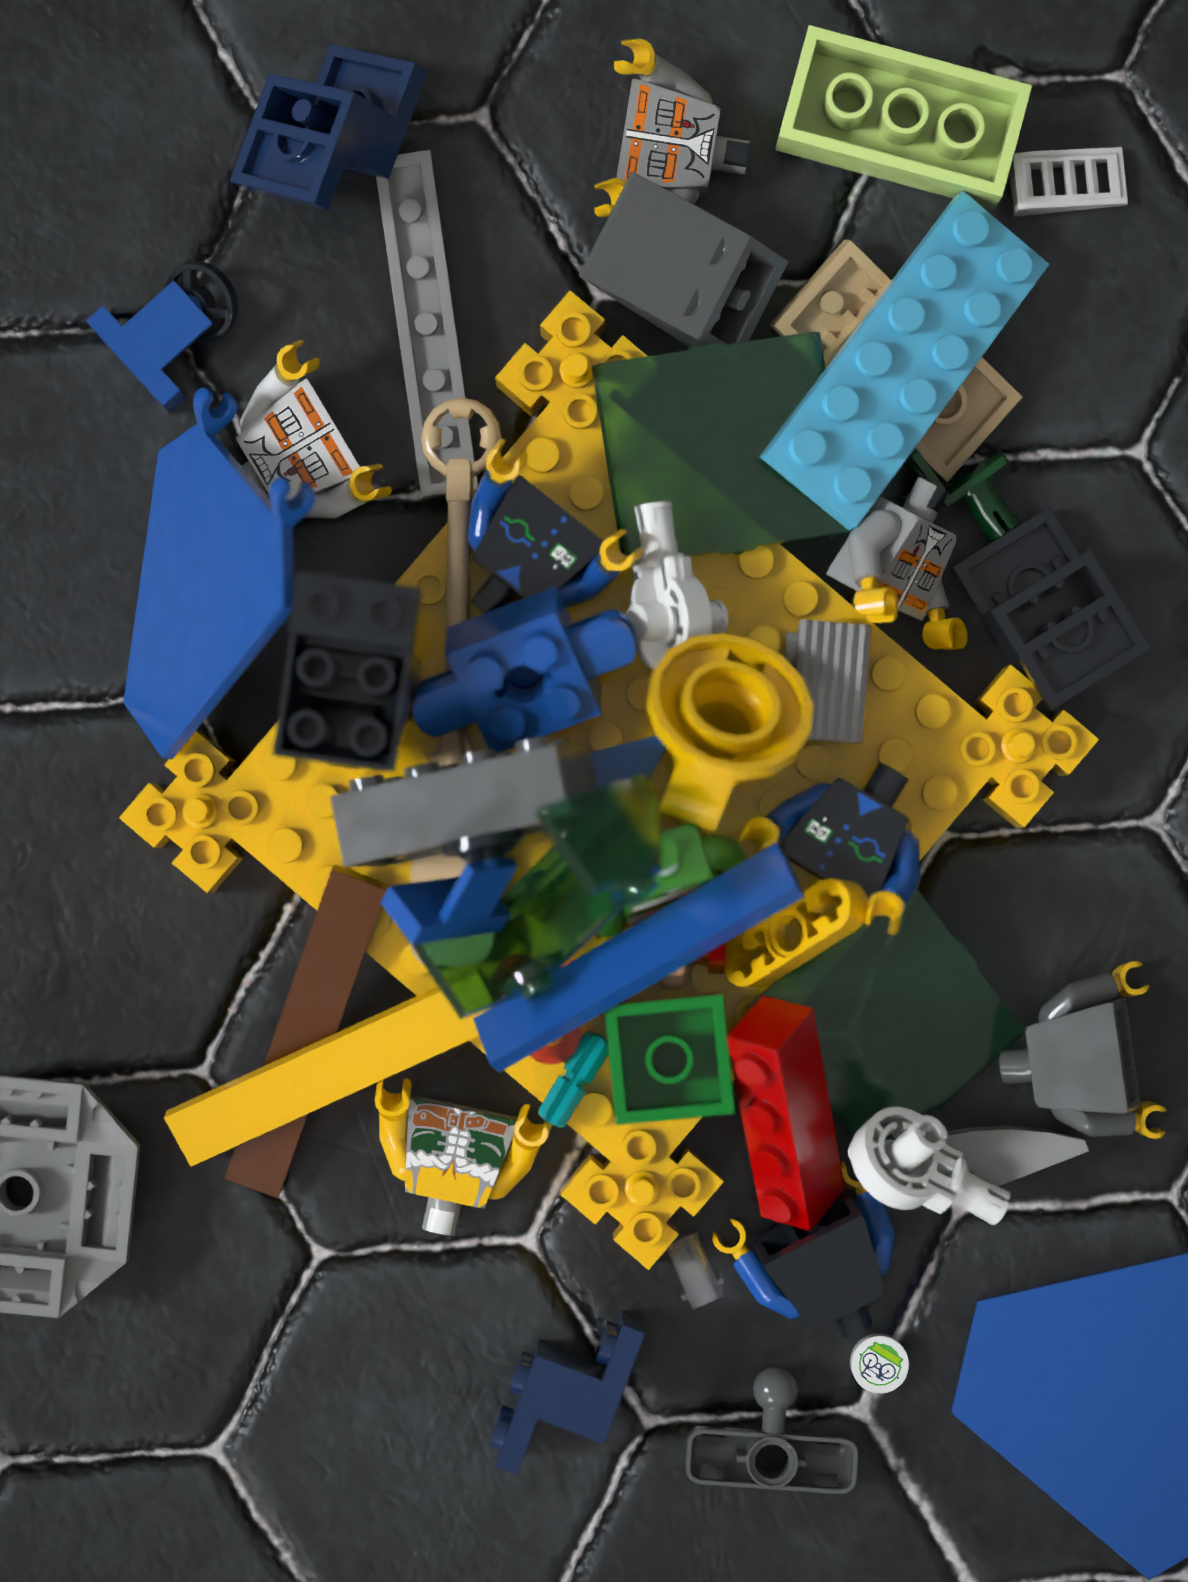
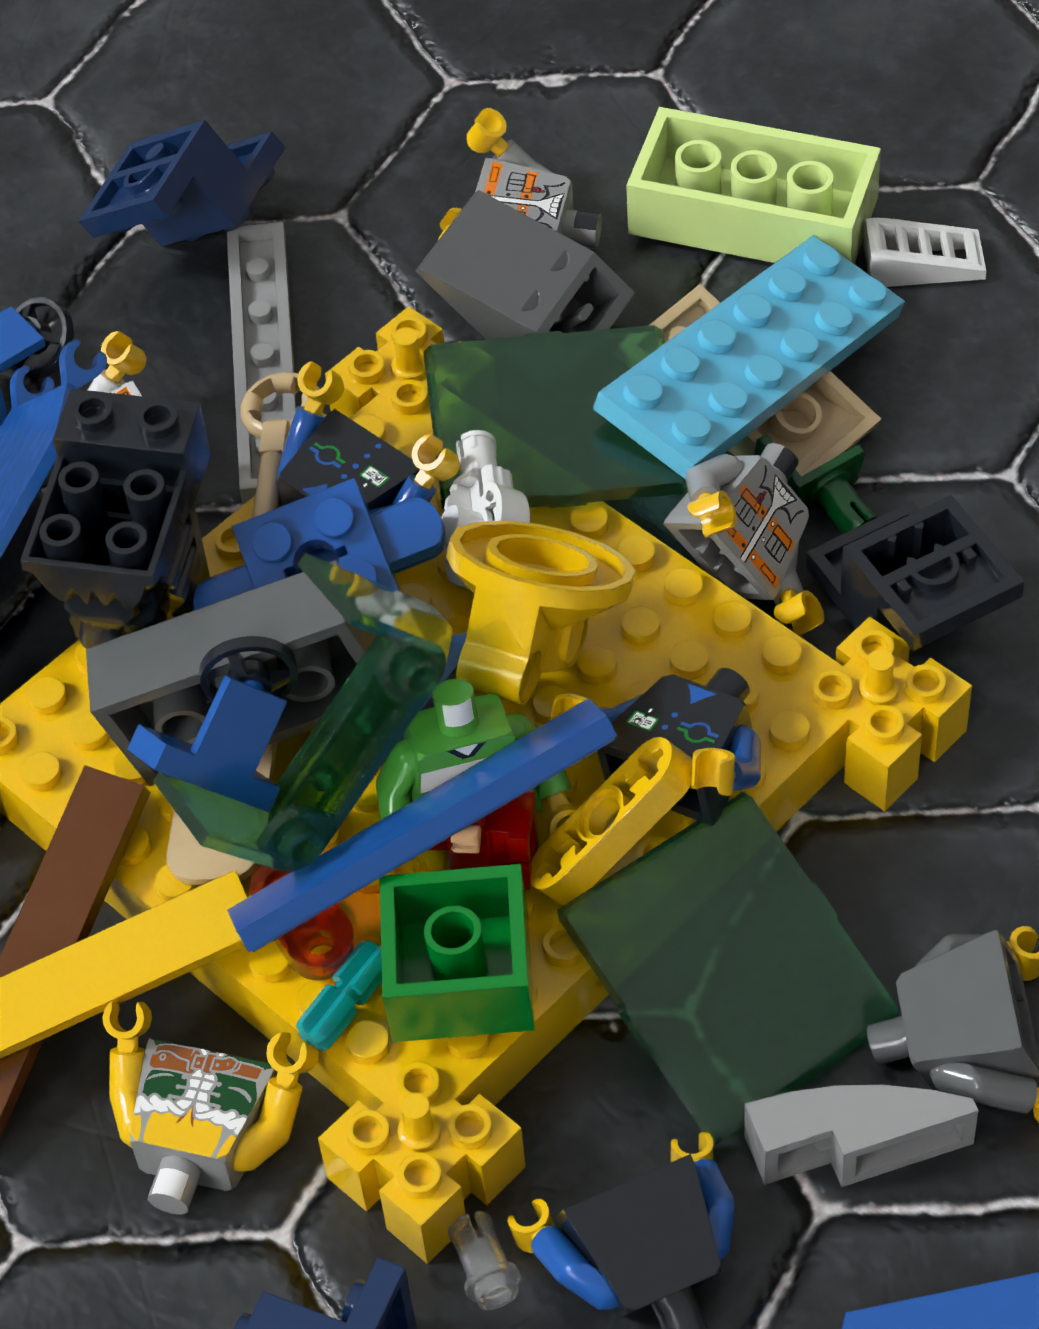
camera: 10 degrees right, 35 degrees down
red brick [726,995,845,1231] -> none
light grey brick [784,619,871,744] -> none
white pin [848,1107,1011,1225] -> none

